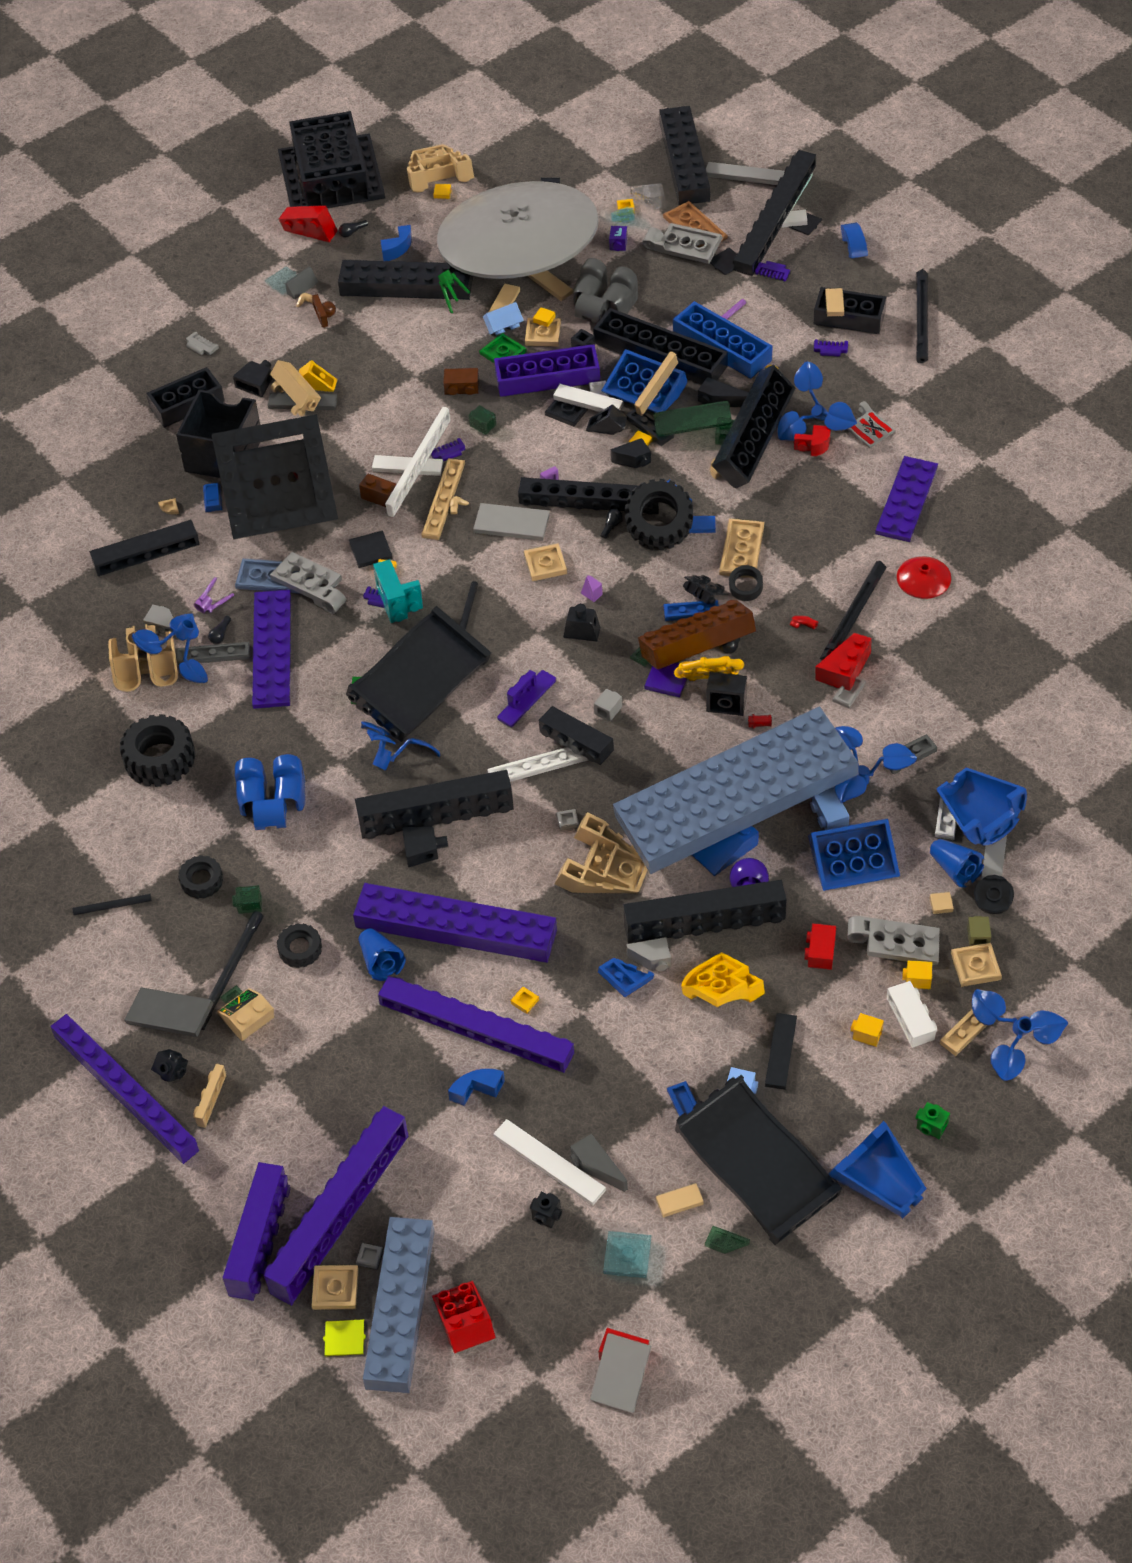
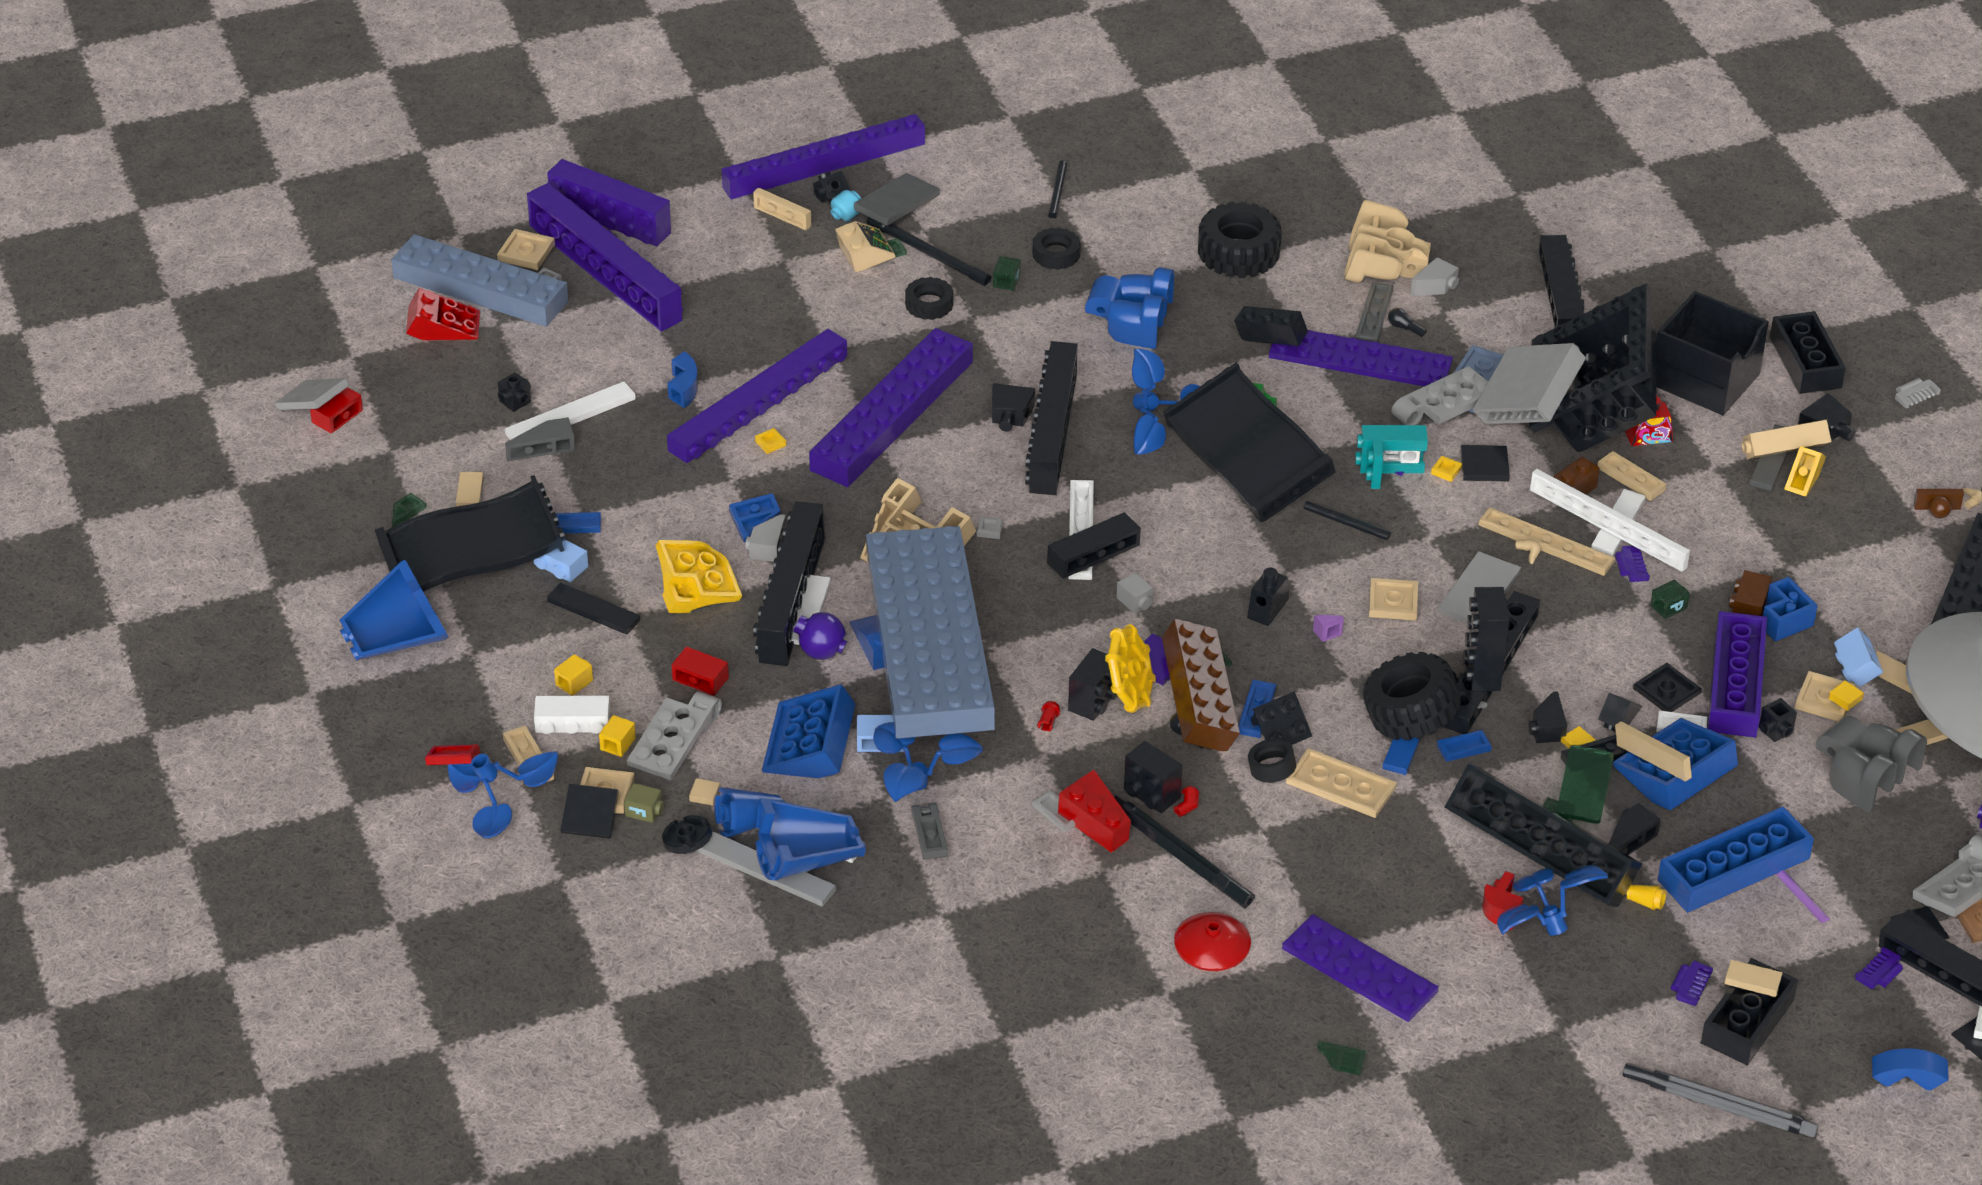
camera: 105 degrees right, 10 degrees down
blue plant [132,613,208,683] -> none
medium lavender plant [193,577,234,614] -> none
neon yellow piece [323,1320,366,1356] -> none
blue cone [359,928,406,981] -> none
green plant [438,270,470,313] -> none
green tile [479,333,527,363] -> none
dark purple bracket [497,670,556,727] -> none
medium lavender tile [540,466,559,480] -> none
white tile [553,384,623,412] -> none
black brick [593,308,728,384] -> none
clear light blue plate [603,1231,652,1278] -> none
flag [847,401,895,448] -> none
green brick [915,1102,950,1139] -> none
none -> red tile [425,744,481,765]
none -> black tile [560,784,619,839]
none -> medium azure head [831,190,861,221]
none -> black brick [1124,741,1183,814]
none -> black brick [1234,306,1308,346]
none -> clear green tile [1317,1041,1366,1076]
none -> black brick [1463,587,1509,691]
none -> light grey brick [1473,343,1586,424]
none -> tan plate [1598,451,1666,501]
none -> blue brick [1763,577,1818,642]

